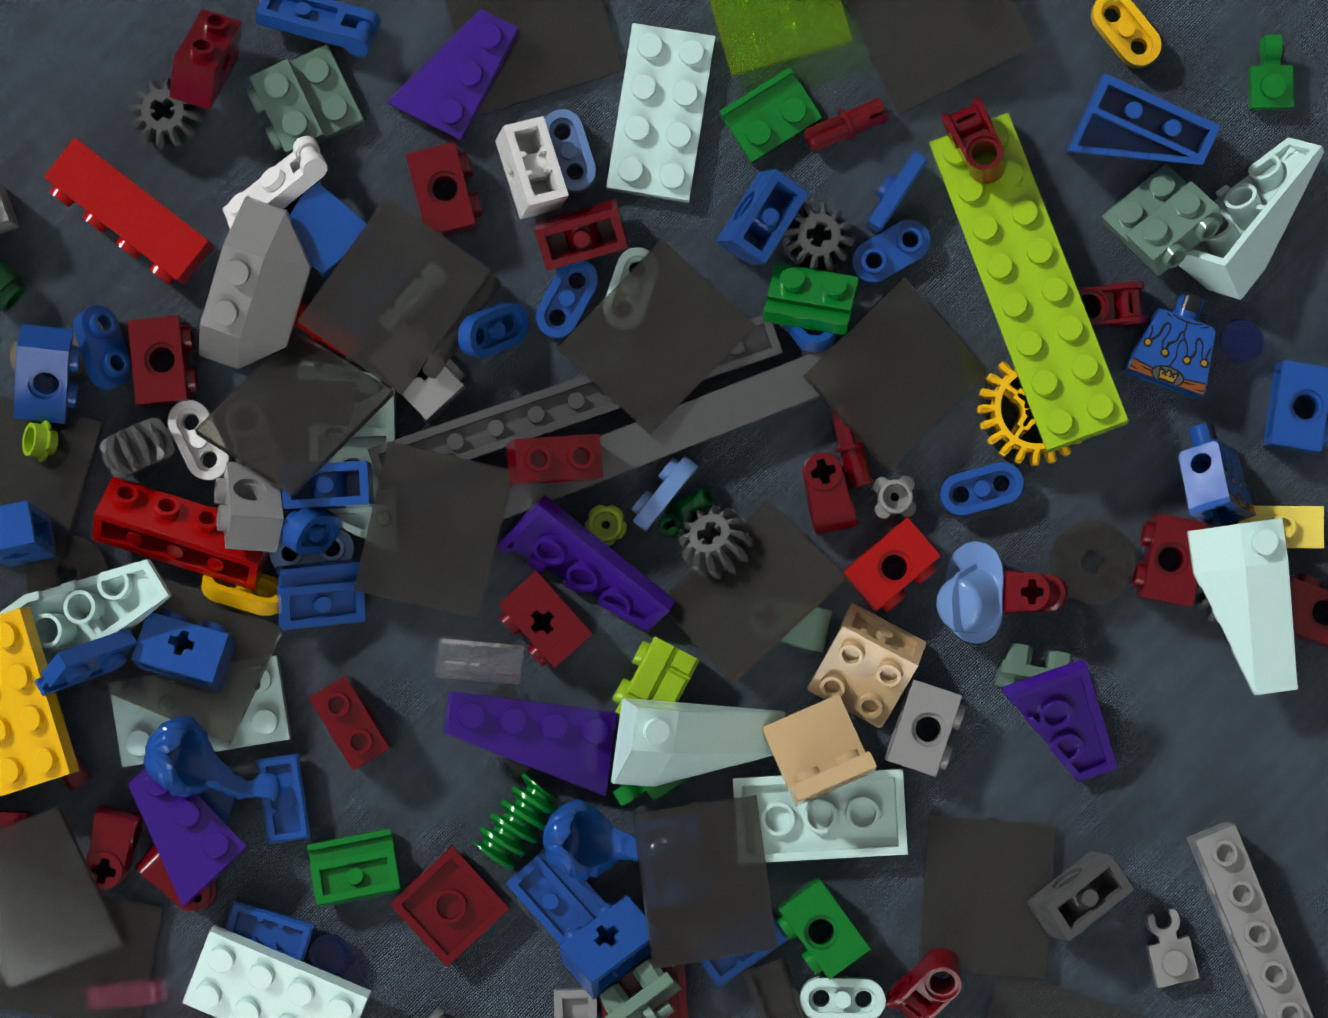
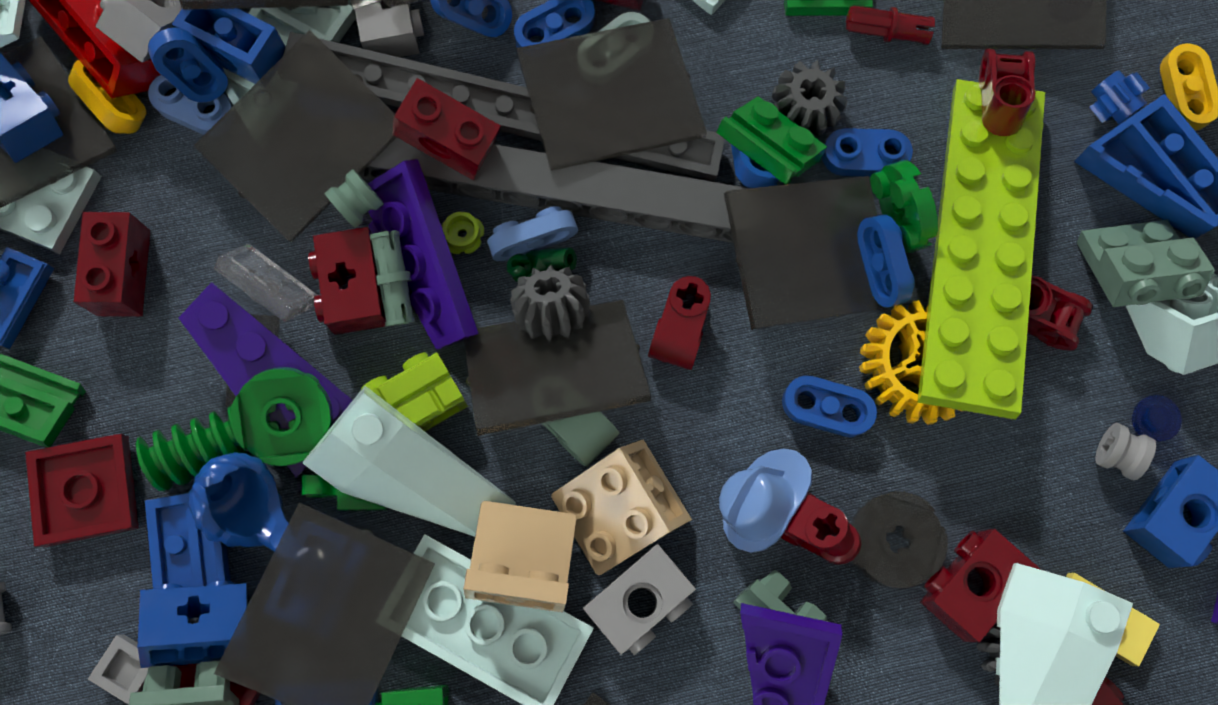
camera: 30 degrees right, 10 degrees down
blue plate [276,558,366,630] -> none
blue brick [715,169,809,265] -> none
dark red axle [831,403,874,489] -> none
red brick [841,517,941,612] -> none
blue plate [865,151,927,234] -> none
light grey plate [873,476,916,519] -> none
torso [1121,292,1216,399] -> none
blue torso [1178,423,1256,527] -> none
none -> green plate [230,367,333,466]
none -> sand green wheel [325,169,384,228]
none -> sand green pin [370,230,415,327]
none -> blue plate [857,215,915,307]
none -> green plate [870,160,938,253]
none -> blue gear [1089,70,1150,125]
none -> light grey wheel [1095,423,1156,481]

